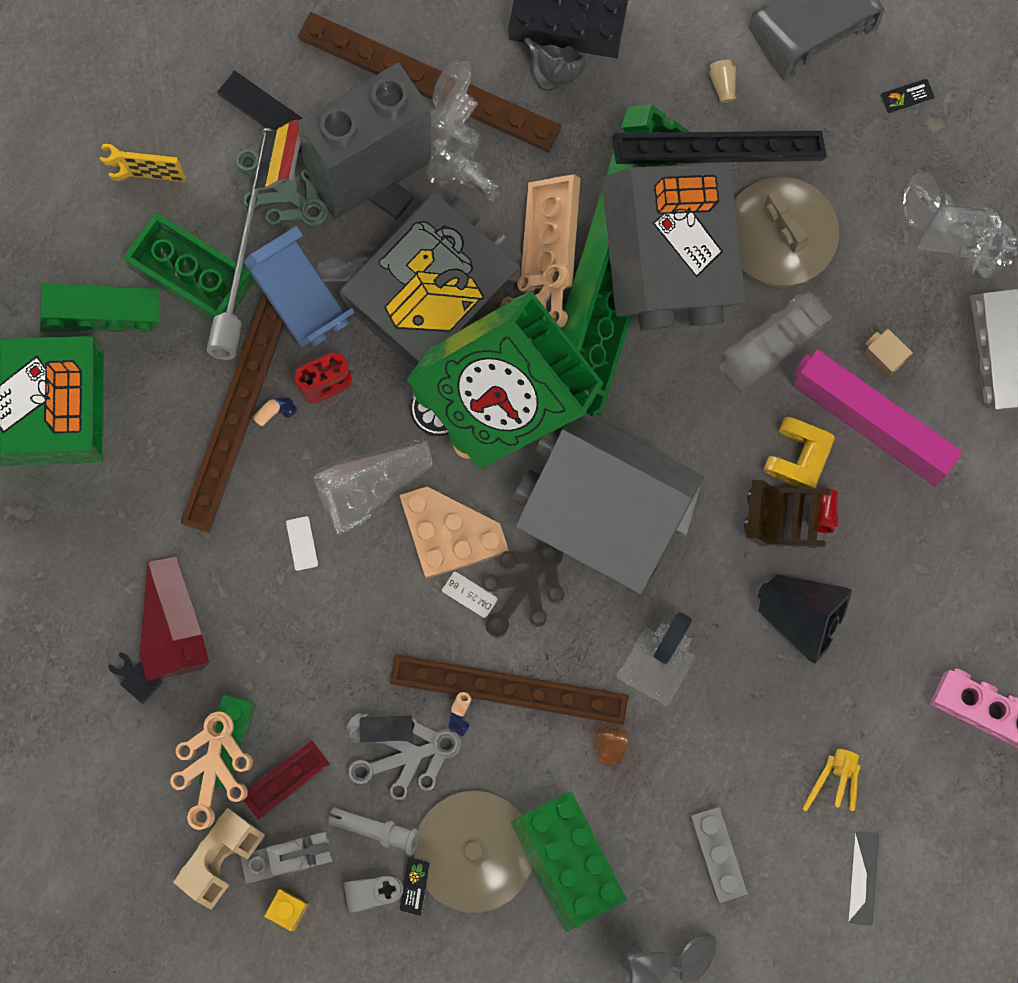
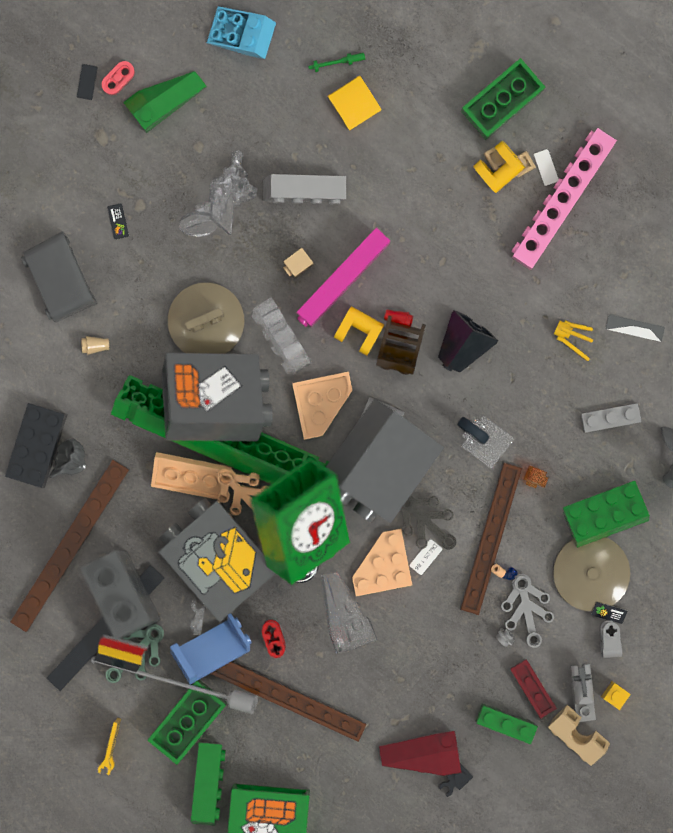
camera: 85 degrees left, 10 degrees up
light nougat plant [170,712,253,830] -> none
arm [253,397,297,426] -> none
white sticker [286,516,318,571] -> none
light grey pin [328,807,420,856] -> none
black sticker [360,716,412,742] -> none
clear piece [426,57,502,202] -> none
black tile [612,131,827,164] -> none
none -> light nougat plate [292,372,353,440]

